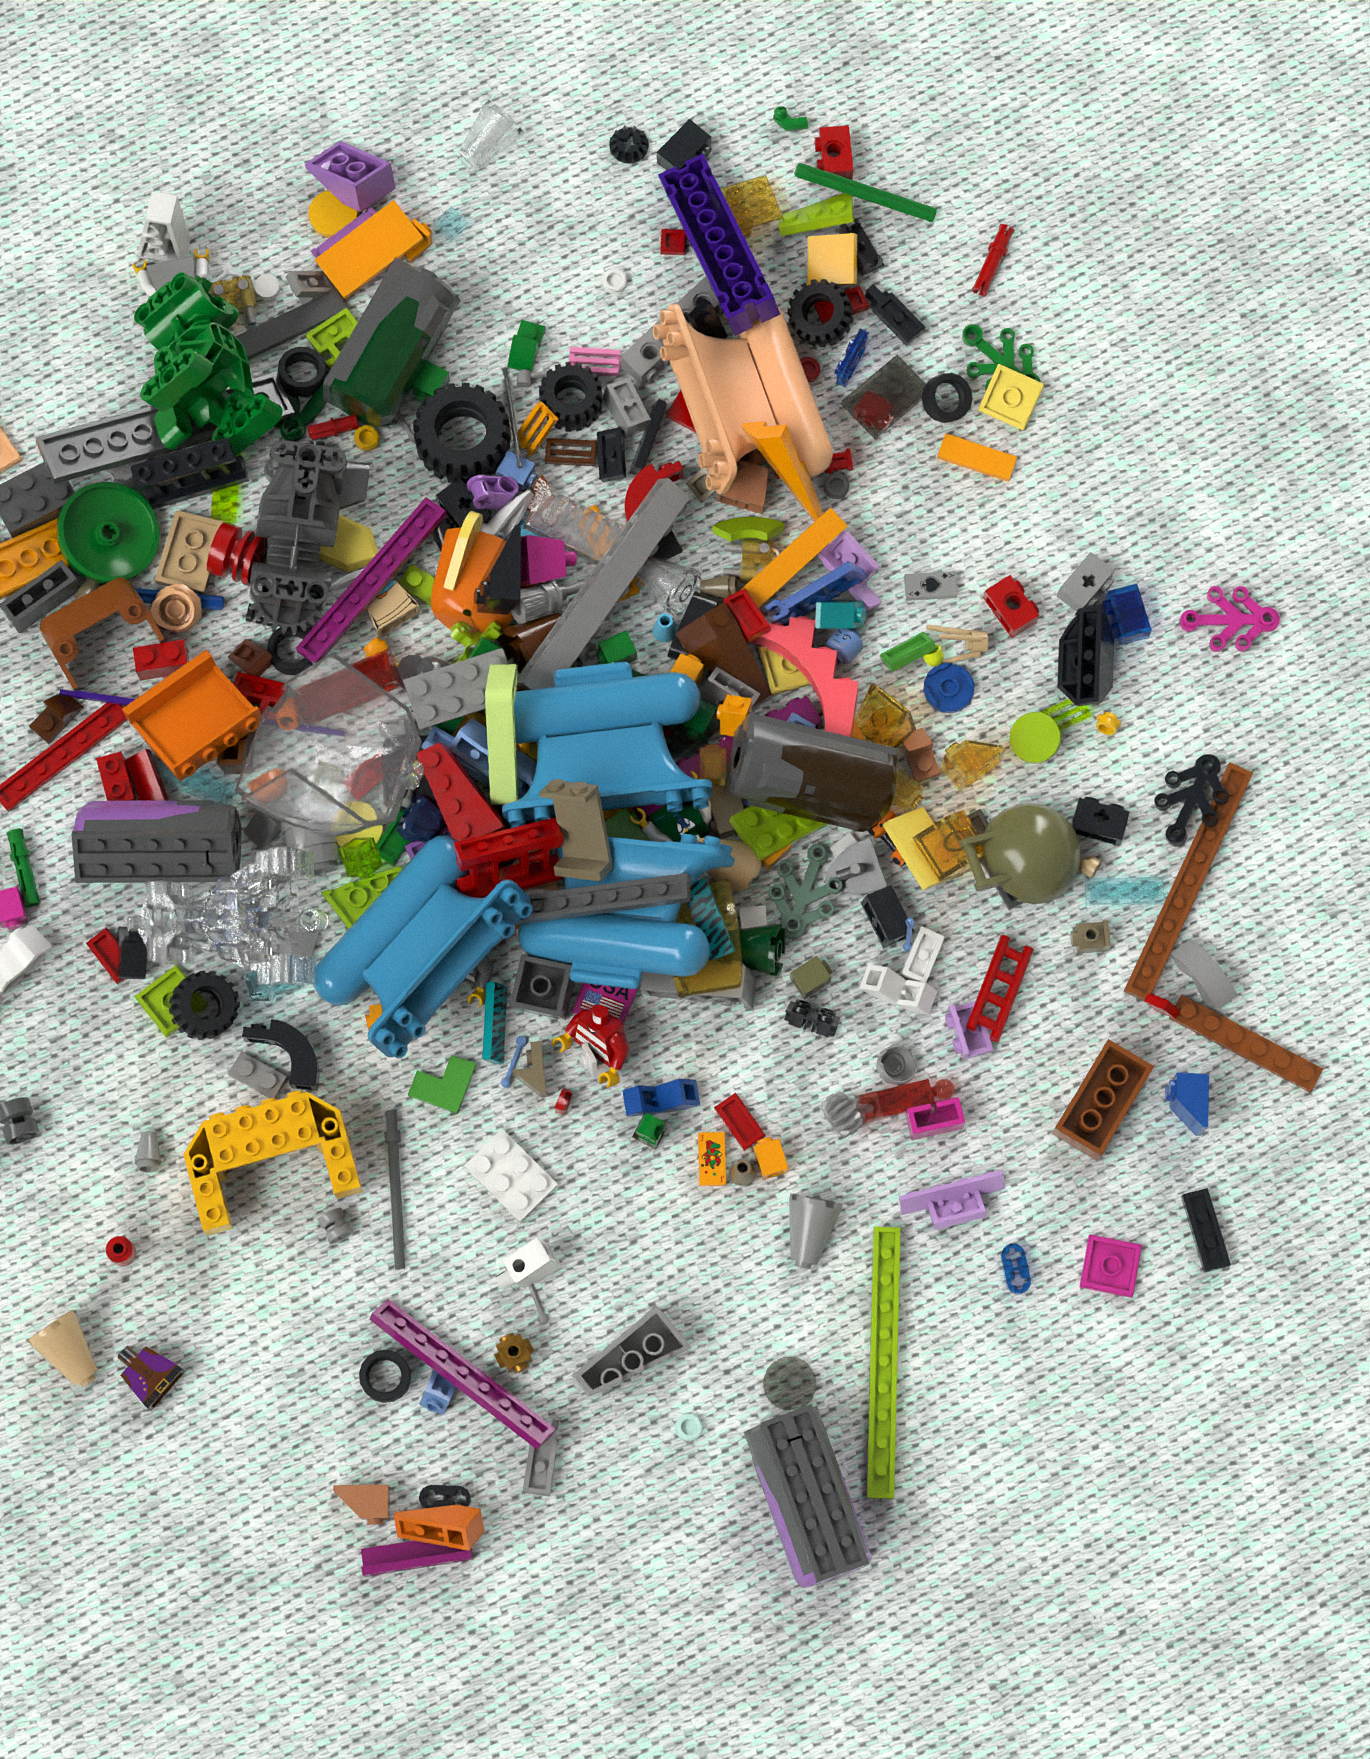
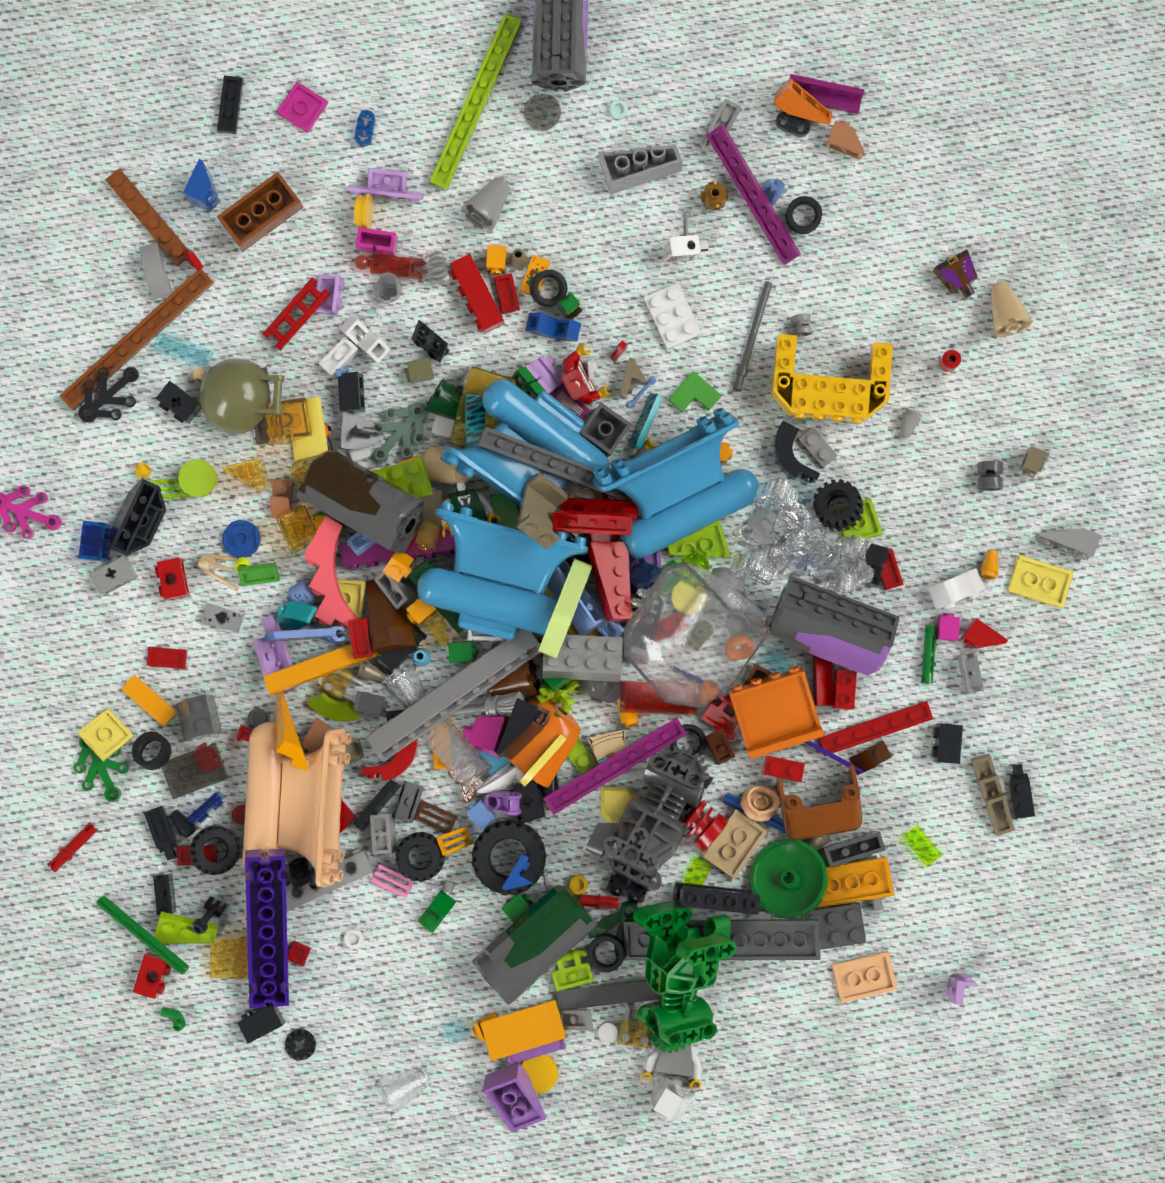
camera: 160 degrees left, 10 degrees up
dark grey piece [502,368,523,469] -> none
yellow tile [807,233,857,286] -> none
dark tan brick [1070,920,1111,954] -> none
none -> red tile [146,647,188,669]
none -> black cone [169,809,197,839]
none -> dark grey slope [176,694,222,742]
none -> black hinge [192,896,227,934]
none -> dark grey slope [353,691,388,716]
none -> yellow hat [354,194,374,229]
none -> clear yellow tile [423,611,449,648]
none -> red brick [449,254,505,334]
none -> blue slope [502,853,533,890]
none -> lavender hips [510,355,563,400]
none -> black tyre [529,270,568,307]

